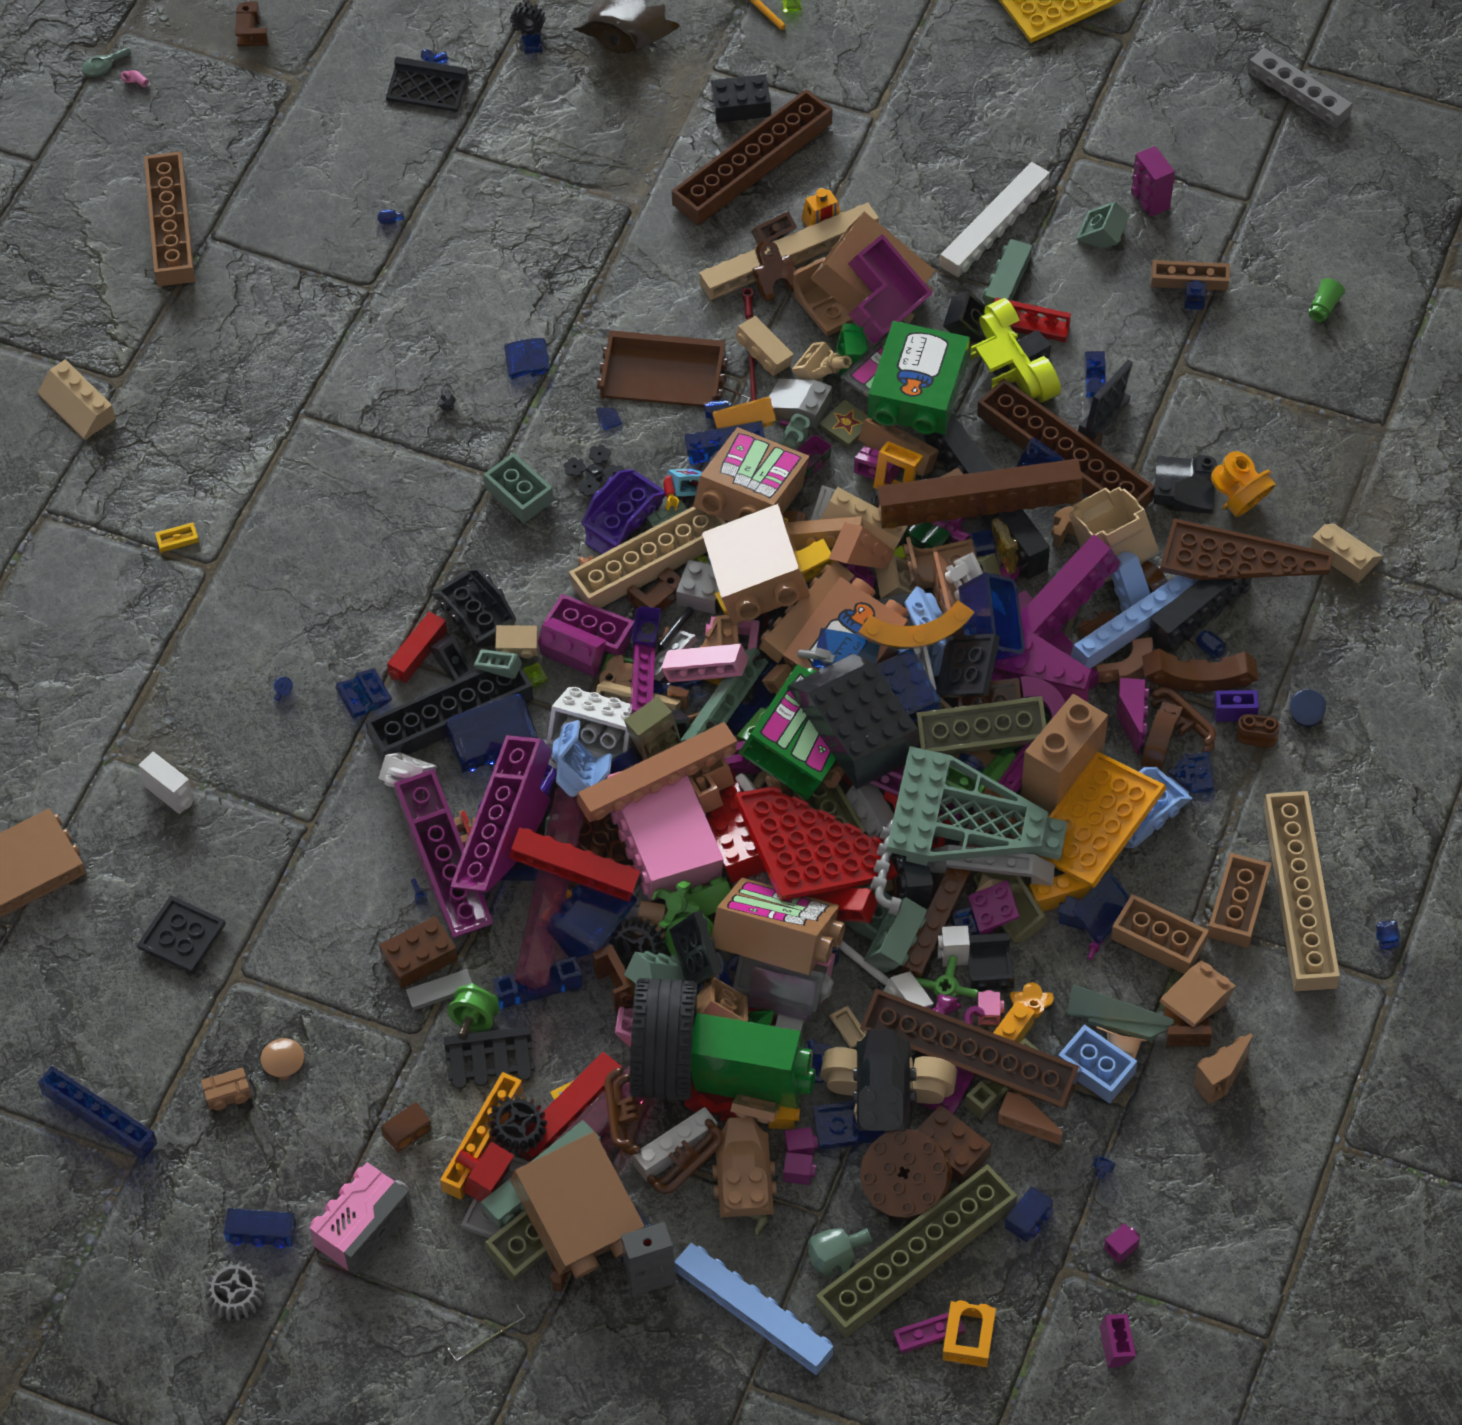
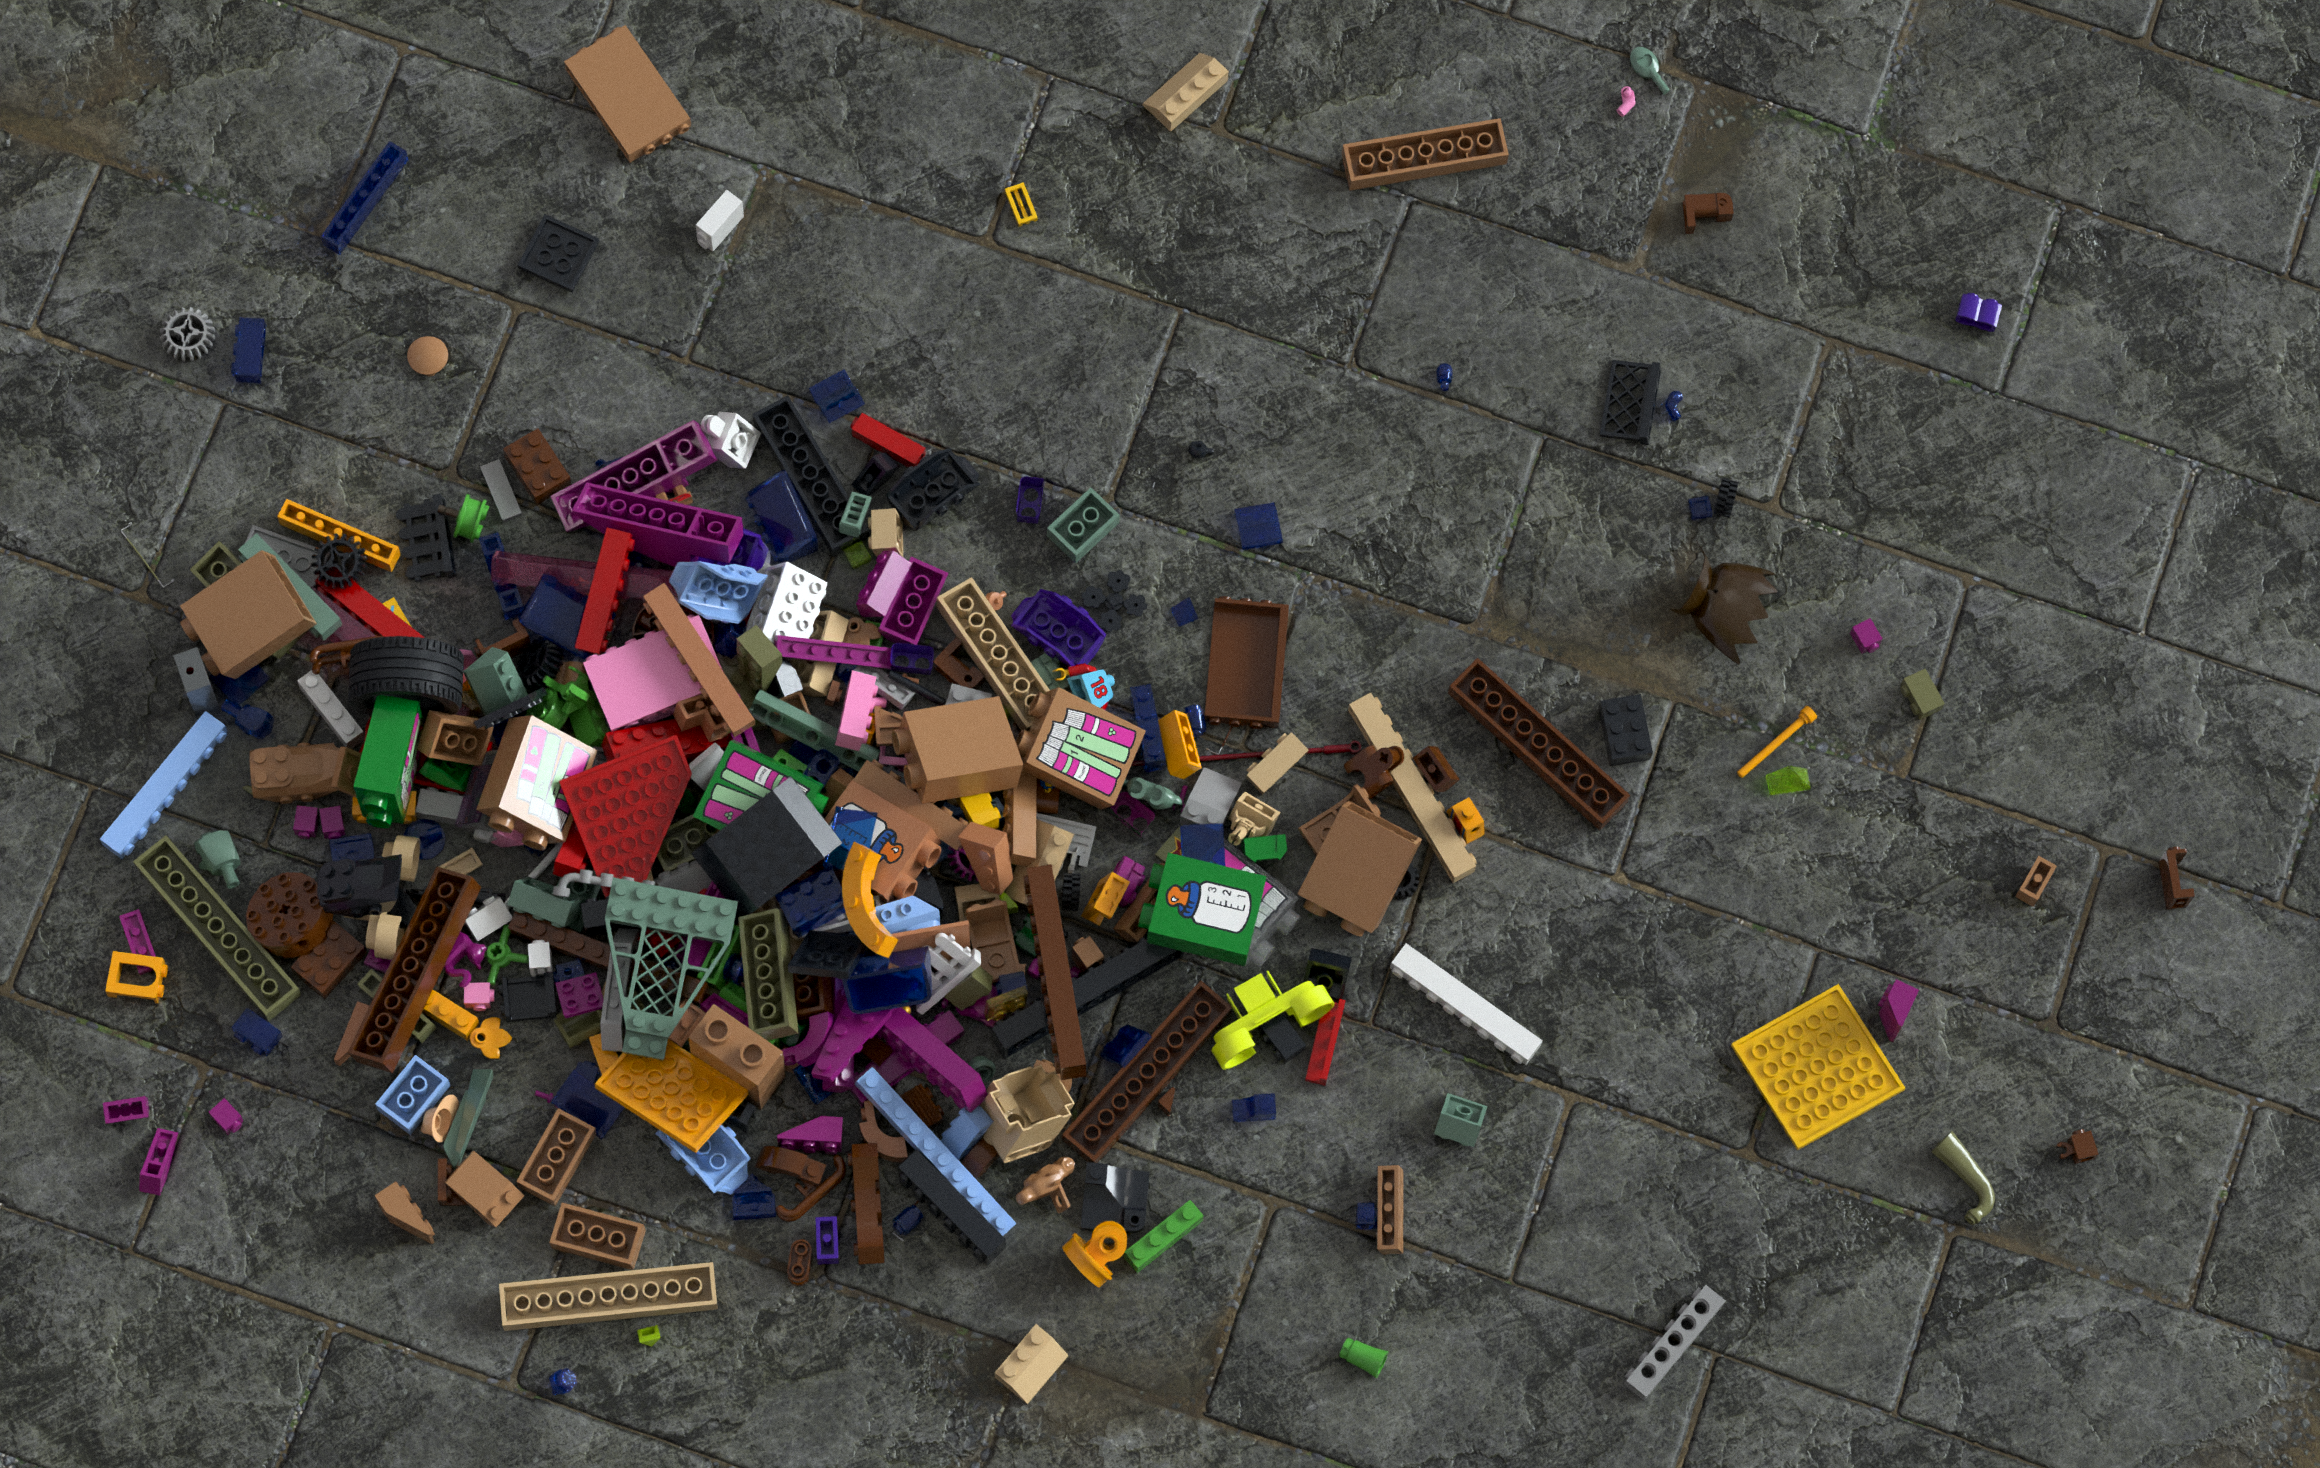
camera: 80 degrees right, 15 degrees up
medium nougat brick [201,1067,252,1110] -> none
clear blue piece [274,676,293,701] -> none
piece [310,1162,412,1276] -> none
reddish brown piece [381,1102,432,1153] -> none
red brick [455,1141,514,1202] -> none
reddish brown piece [647,1119,723,1194] -> none
light grey bar [797,648,835,664] -> none
magenta piece [848,234,933,344] -> none
sand green brick [982,239,1032,306] -> none
black fence [1078,360,1133,439] -> none
clear blue tile [1092,1156,1116,1178] -> none
magenta brick [1131,146,1175,216] -> none
reddish brown wing [1160,518,1334,580] -> none
dark blue piece [1290,689,1326,727] -> none
none -> magenta slope [139,1128,178,1196]
none -> clear blue piece [221,699,274,739]
none -> lime slope [637,1325,661,1347]
none -> clear blue piece [803,749,840,790]
none -> dark purple piece [1016,476,1044,524]
none -> medium nougat piece [1016,1157,1075,1214]
none -> bright green brick [1124,1200,1204,1273]
none -> clear blue piece [1180,823,1225,866]

